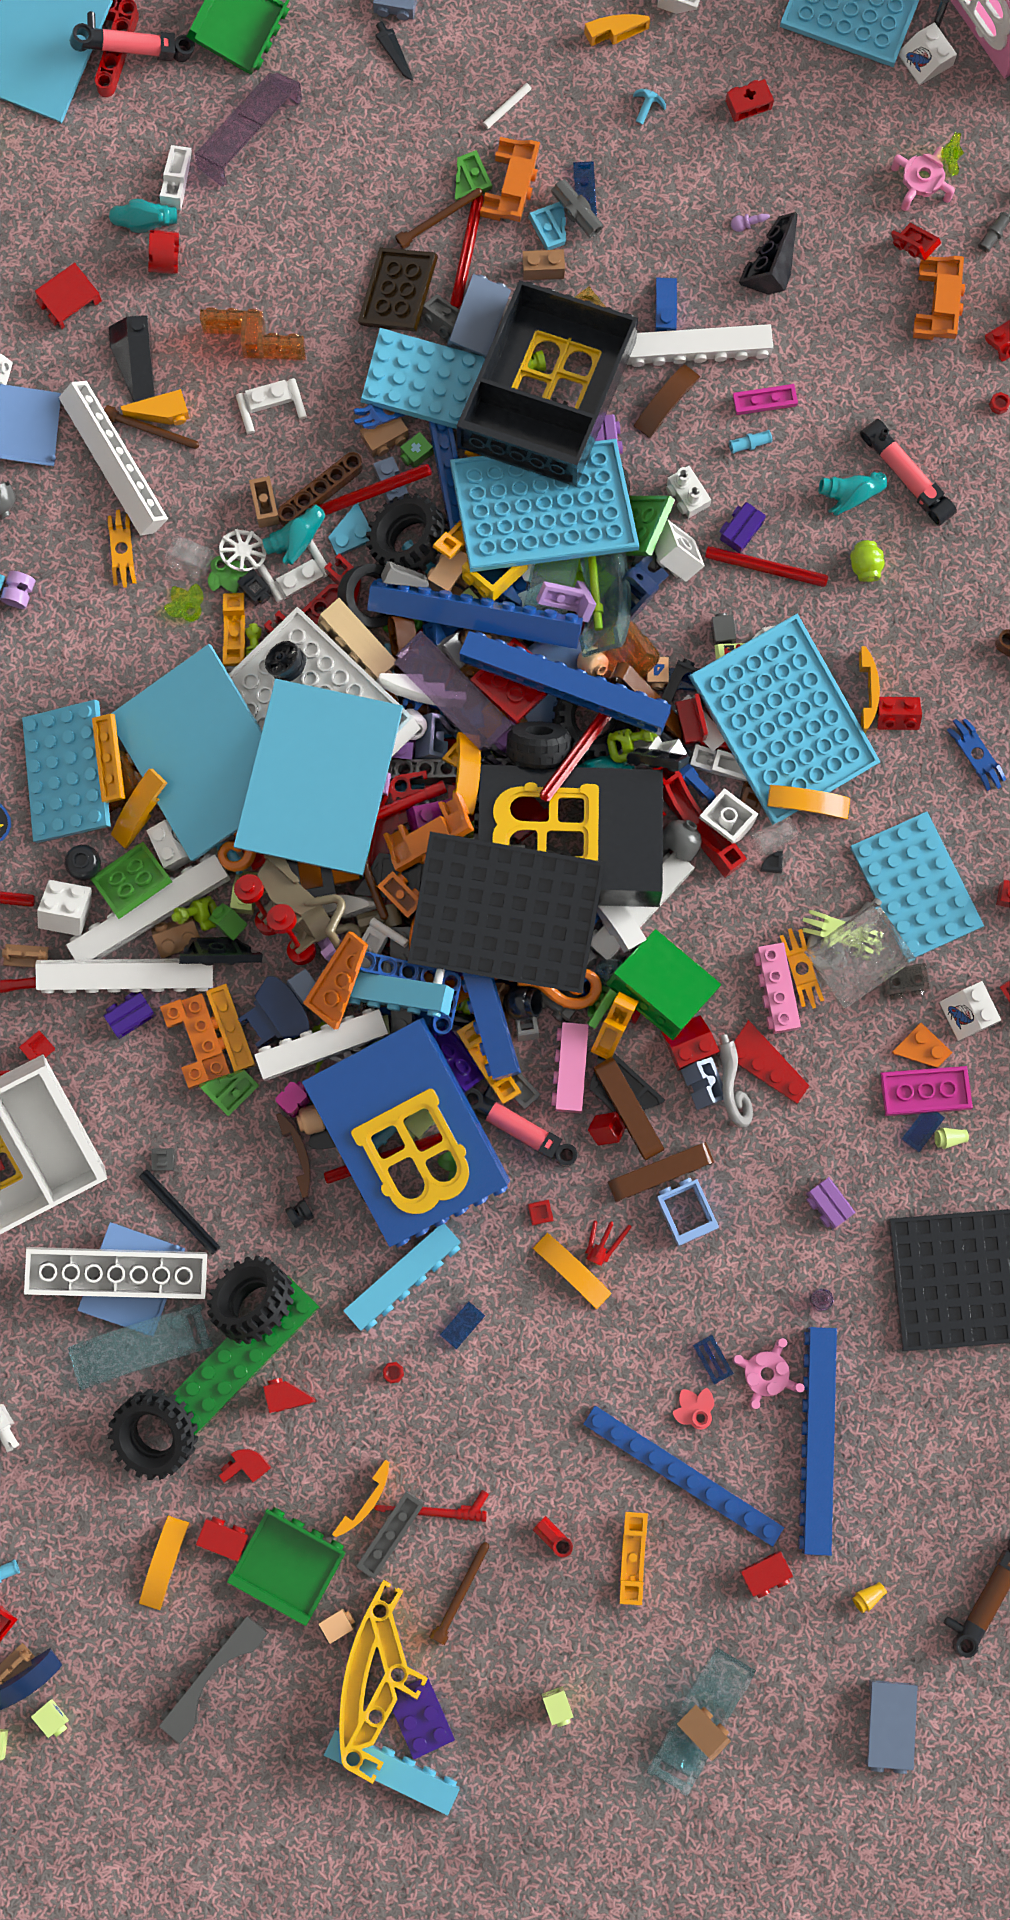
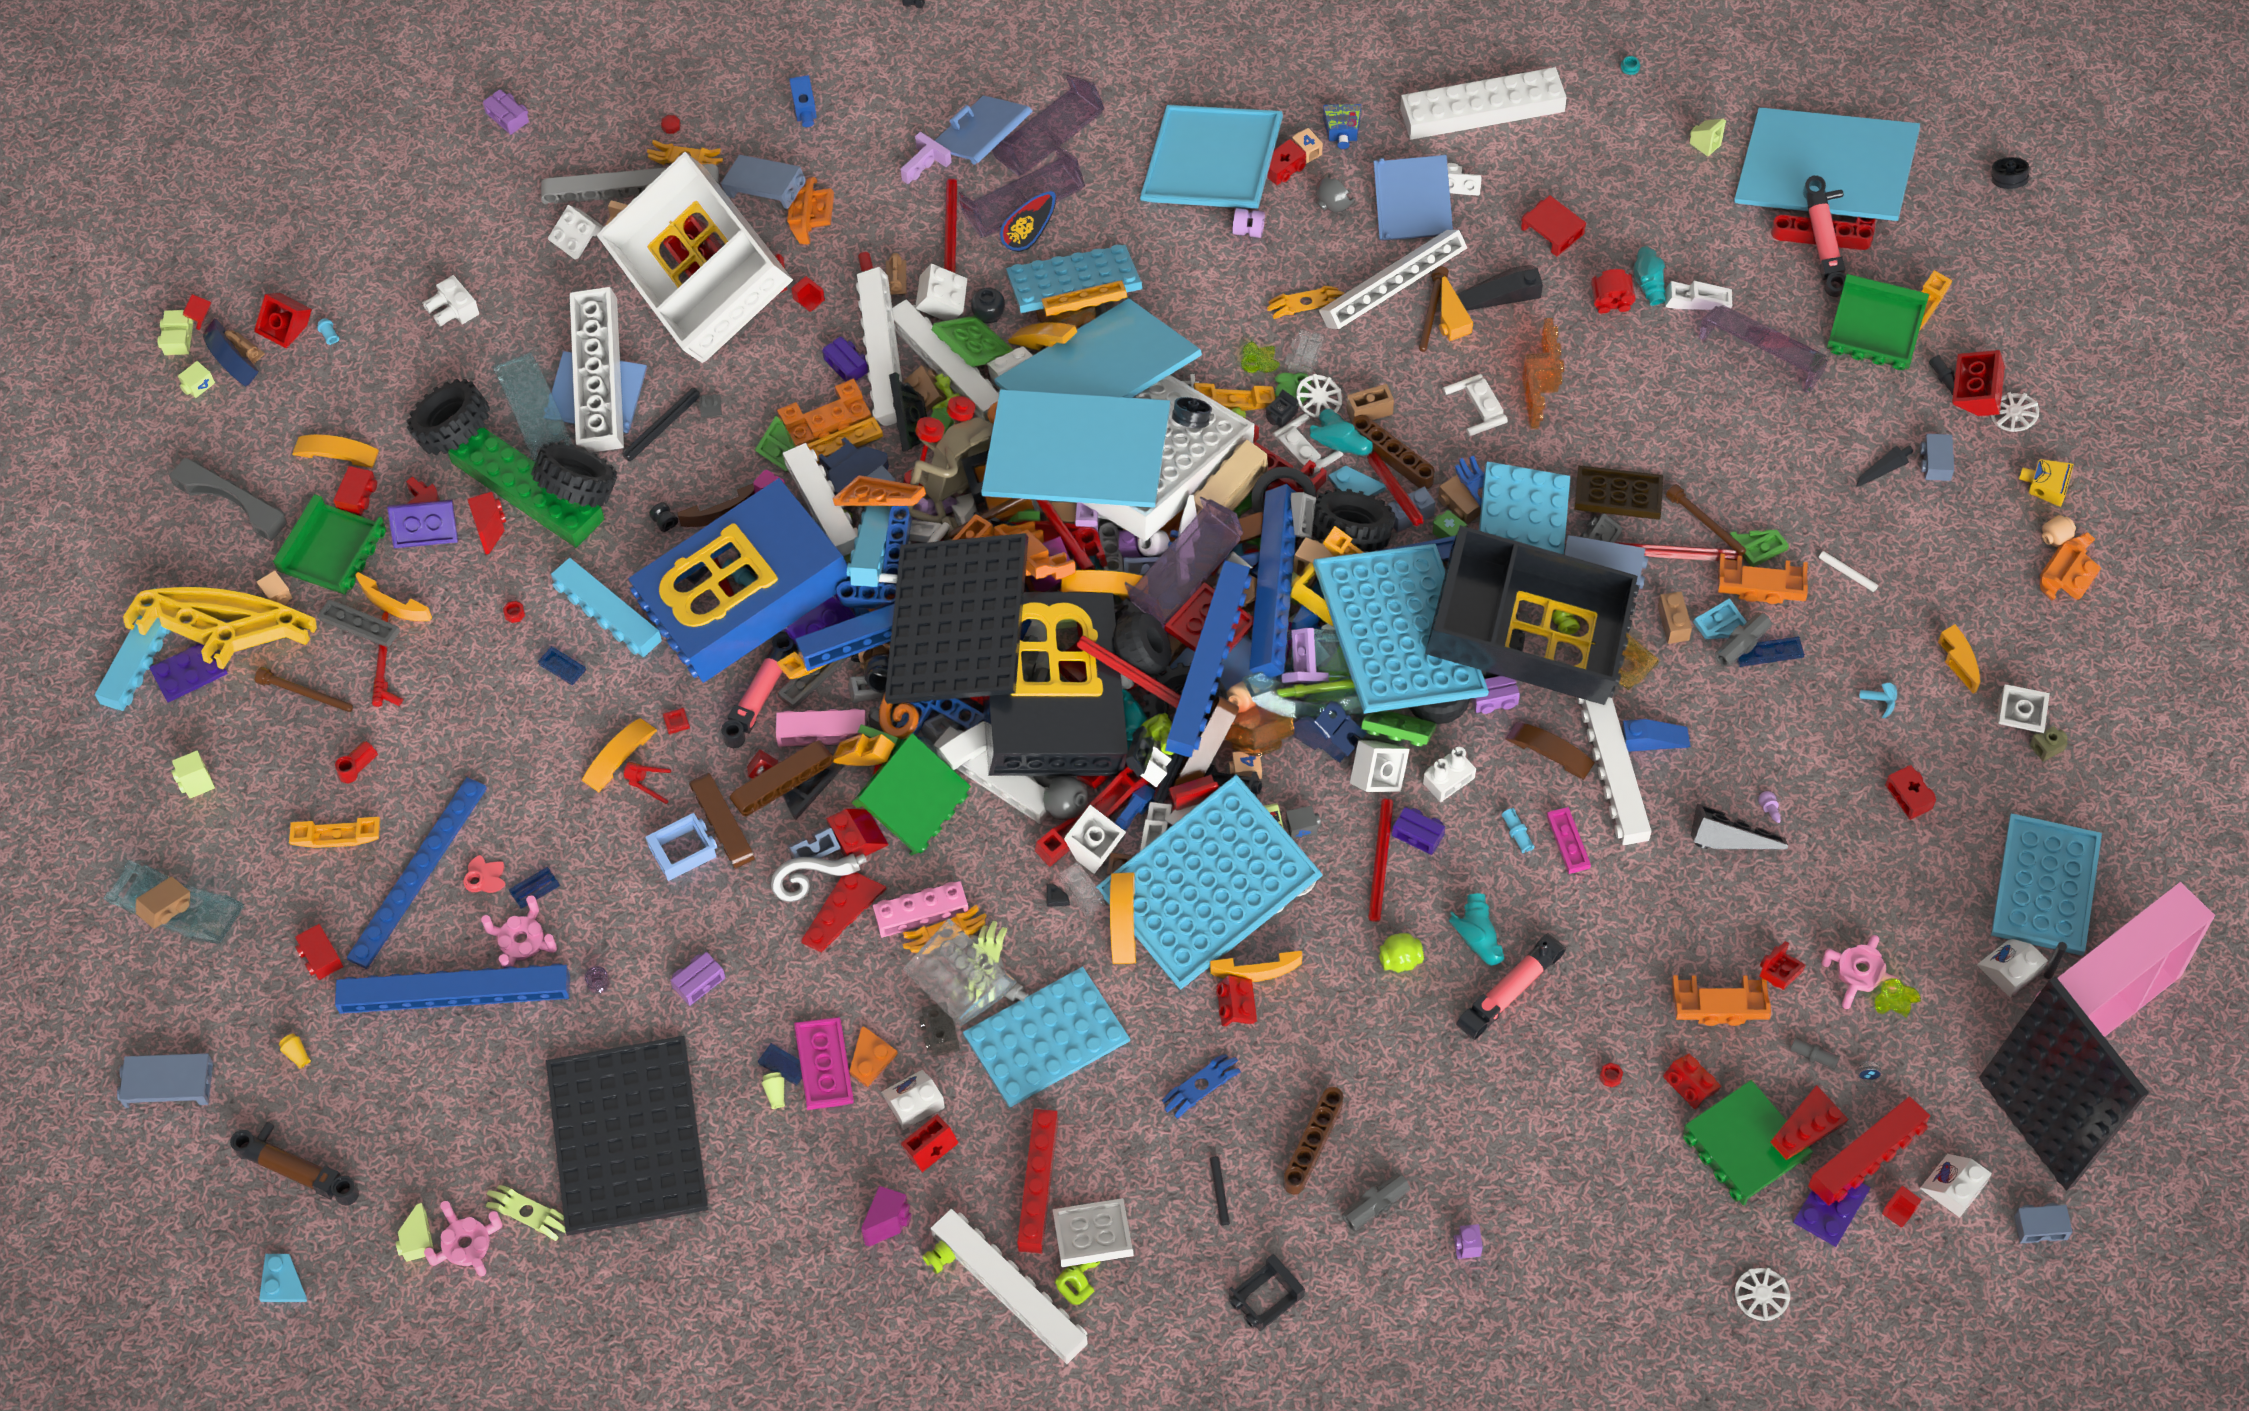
camera: 90 degrees right, 20 degrees down
none -> dark purple tile [387,499,458,548]

